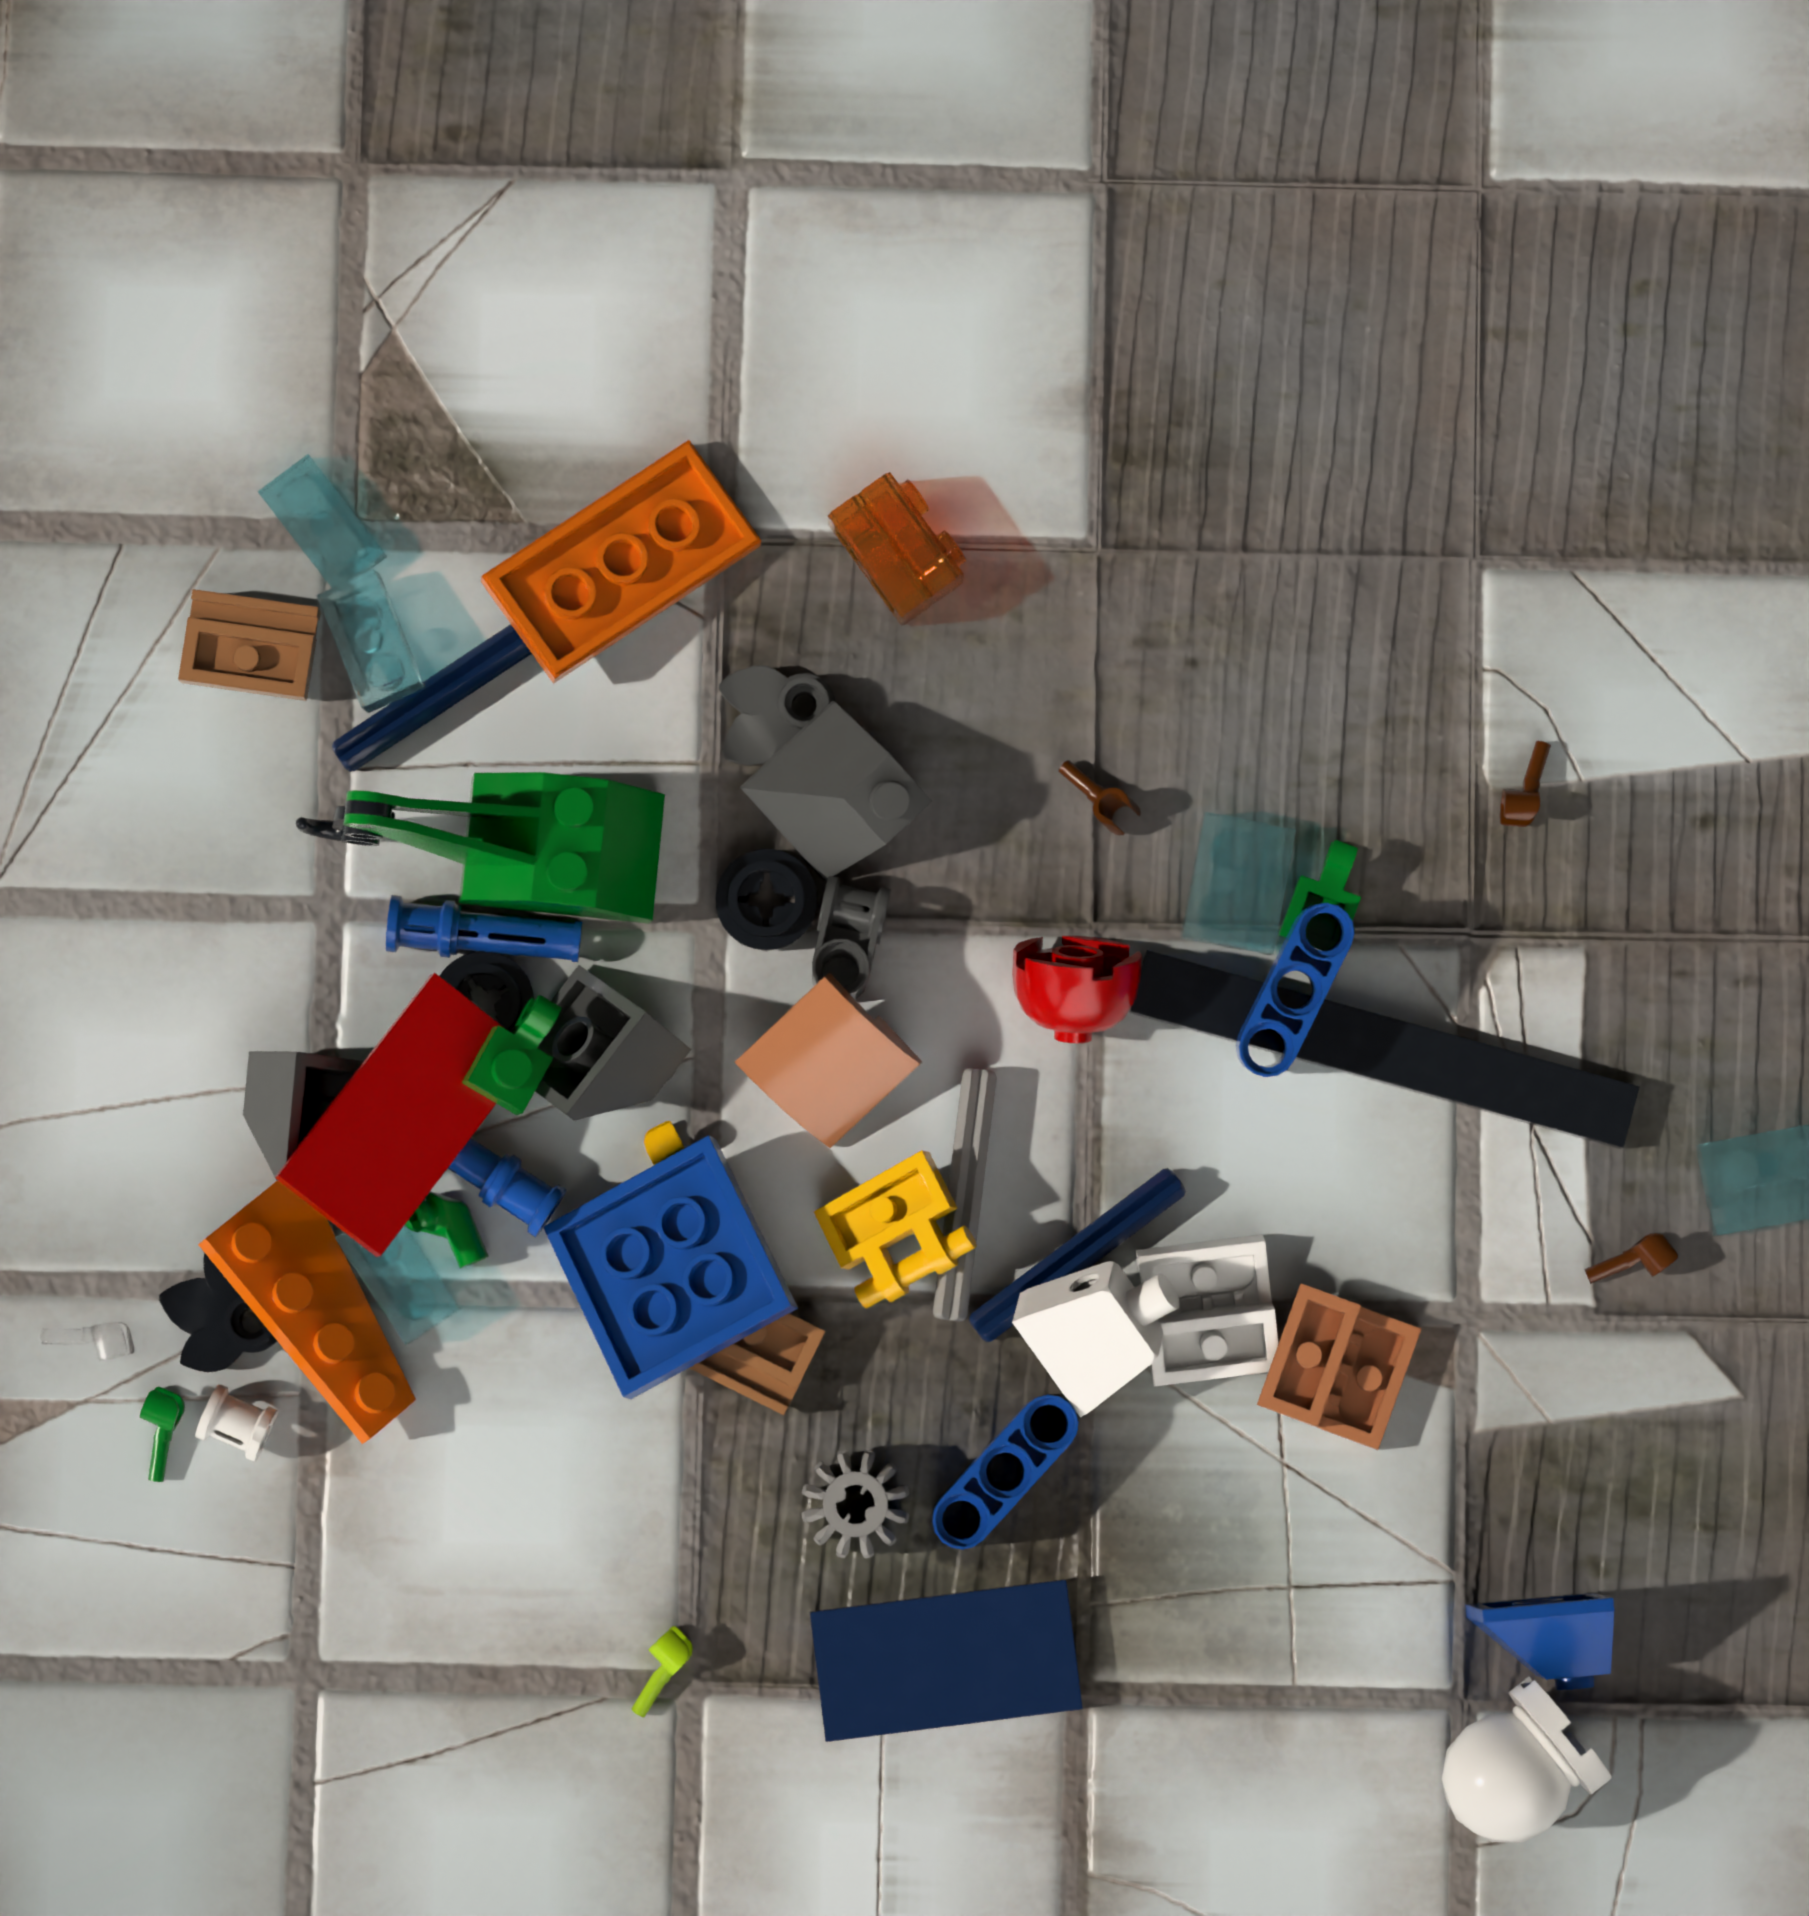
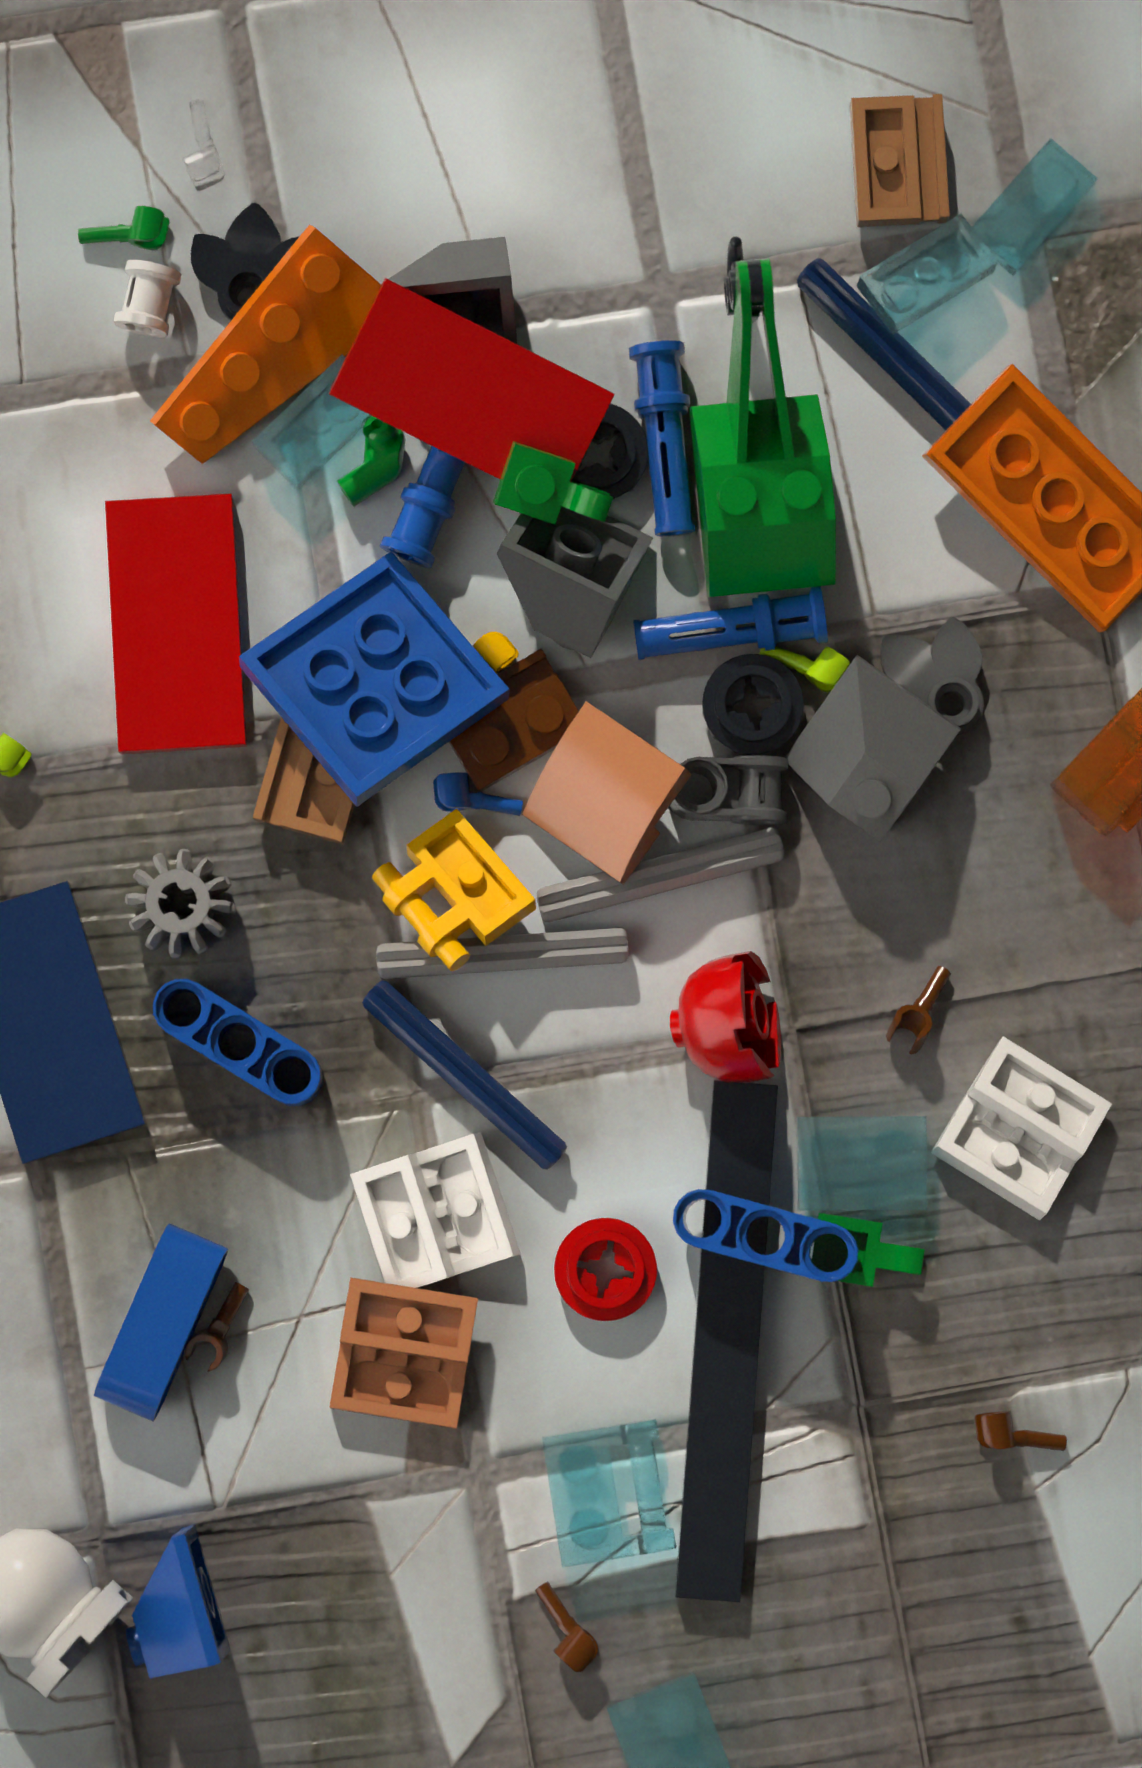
camera: 75 degrees right, 0 degrees up
white torso [1012,1261,1180,1417] -> none
none -> blue beam [94,1223,228,1422]
none -> red tile [105,494,247,755]
none -> reddish brown hand [185,1282,249,1372]
none -> blue hand [433,772,523,816]
none -> reddish brown plate [449,648,579,793]
none -> light grey axle [536,827,784,922]
none -> clear light blue plate [542,1419,677,1567]
none -> red gear [554,1218,657,1321]
none -> blue pin [633,586,828,660]
none -> lime hand [759,646,850,692]
none -> white slope [931,1036,1112,1221]

